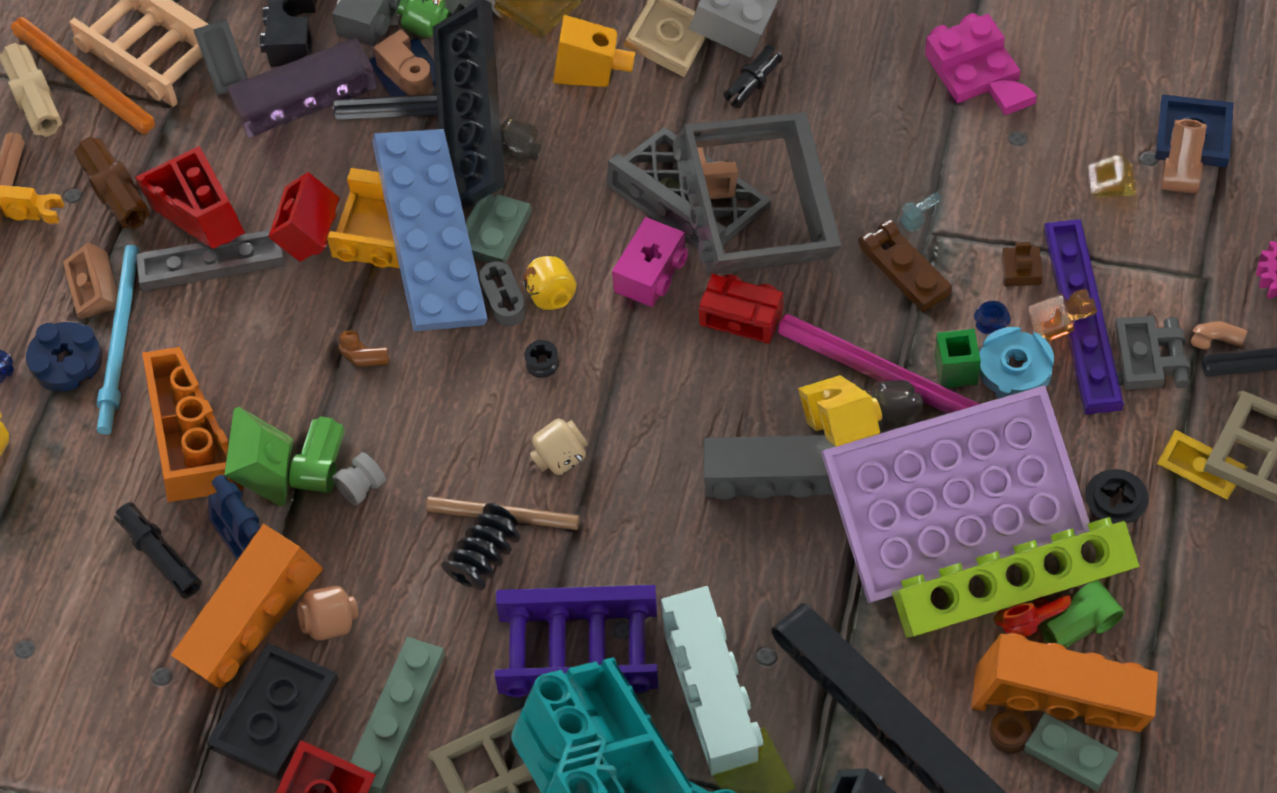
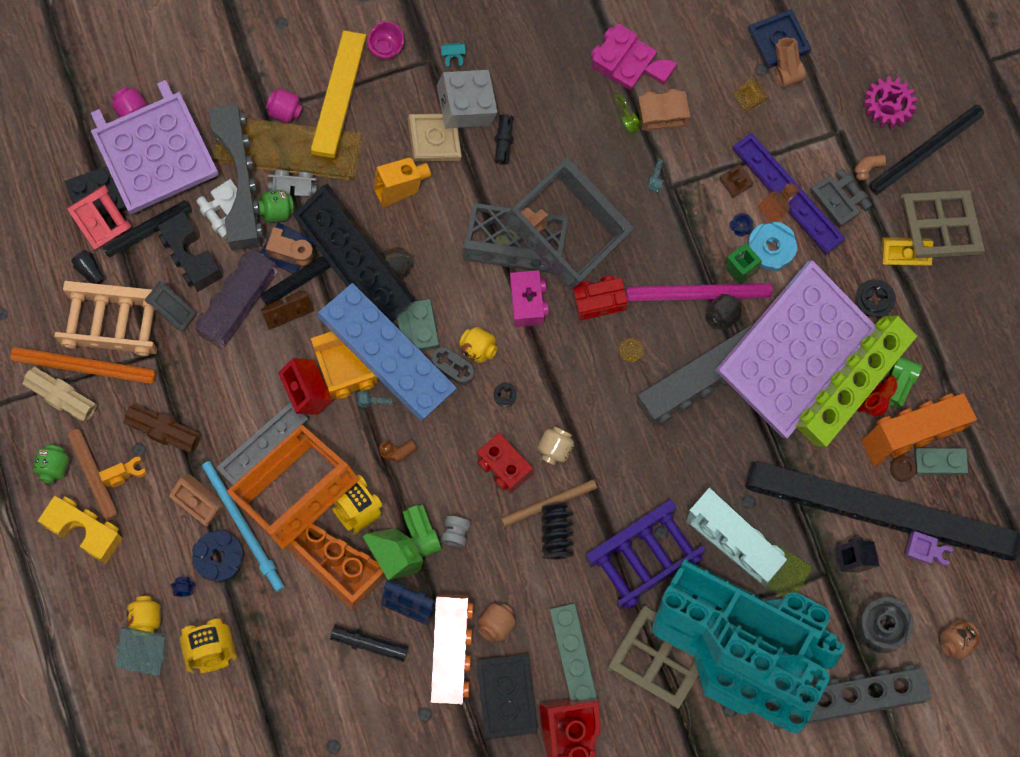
camera: 35 degrees left, 15 degrees up
red wedge [135,146,245,249] -> none
yellow arch [798,375,882,447] -> none
reddish brown plate [858,219,952,312] -> none
none -> orange window [226,424,359,550]
none -> reddish brown hinge [260,290,314,330]
none -> yellow brick [332,474,383,535]
none -> clear light blue hand [357,390,392,408]
none -> red brick [477,433,533,494]
none -> clear neon green plate [614,92,641,134]
none -> clear yellow plate [619,338,644,363]
none -> nougat brick [637,89,690,131]

